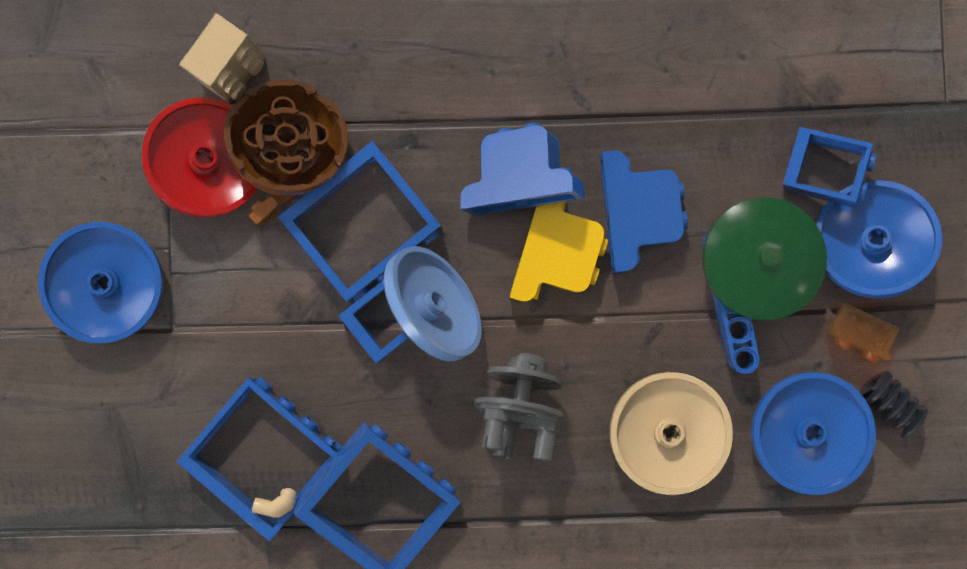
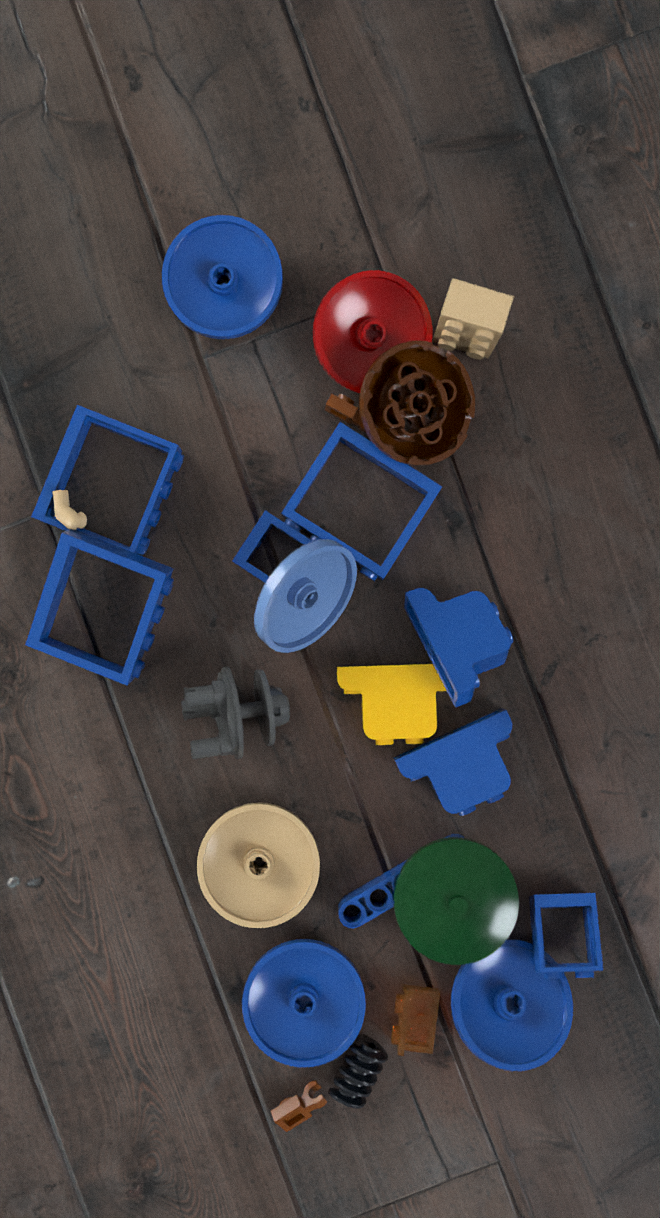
camera: 70 degrees right, 0 degrees up
none -> dark orange plate [270,1080,328,1132]

